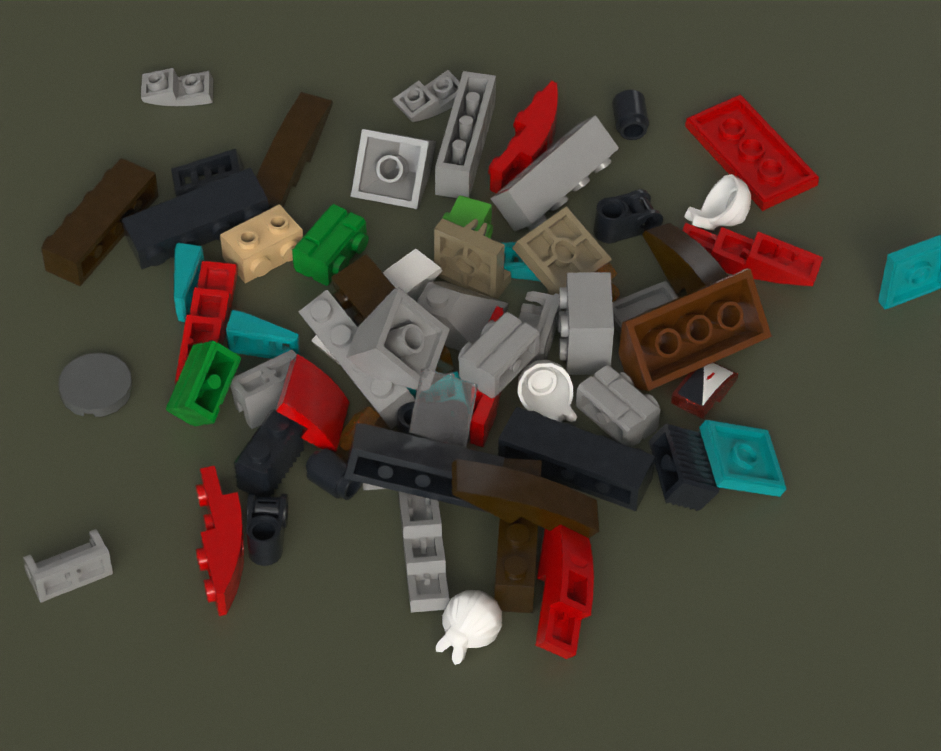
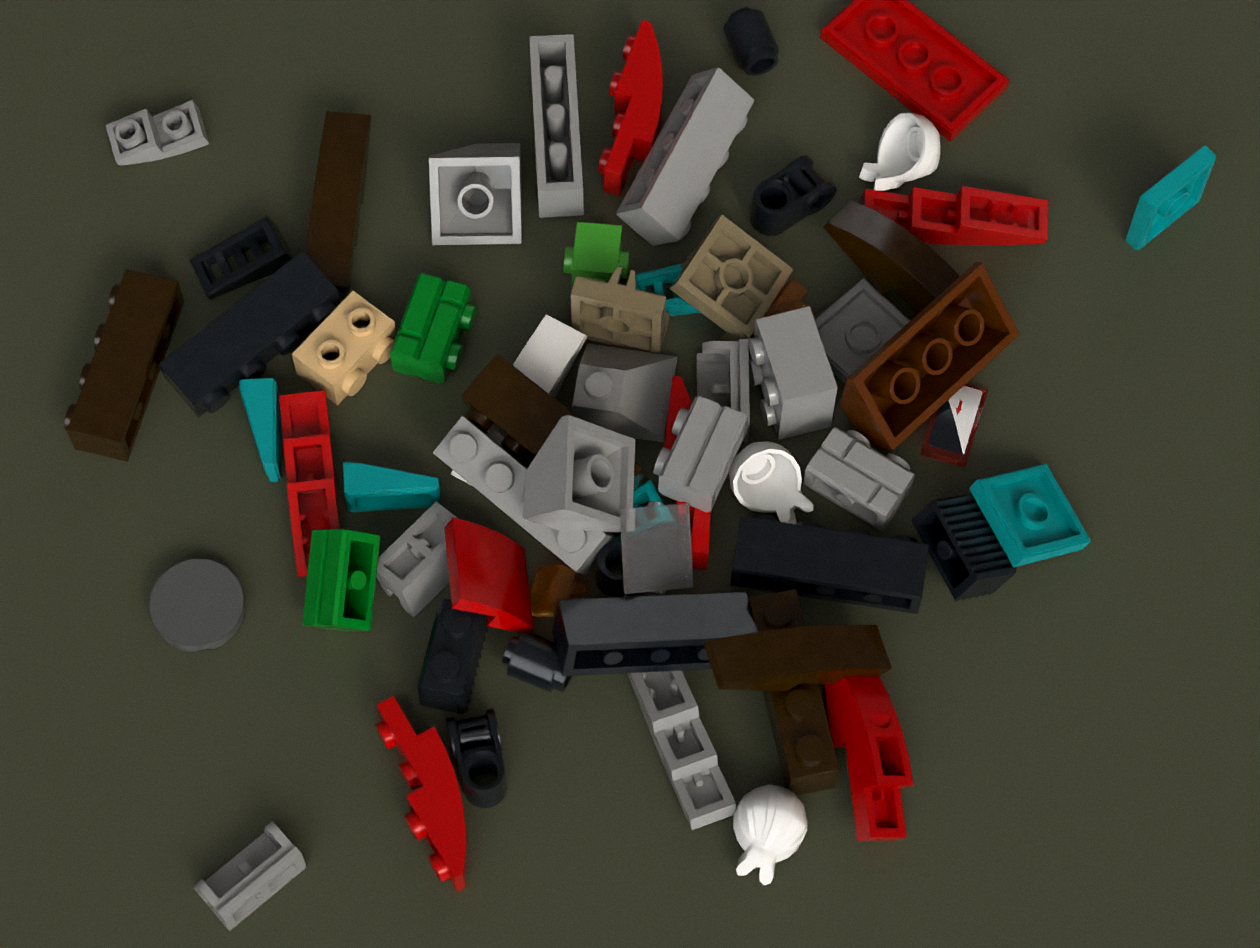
camera: 15 degrees left, 15 degrees up
light grey slope [392,70,460,122] -> none

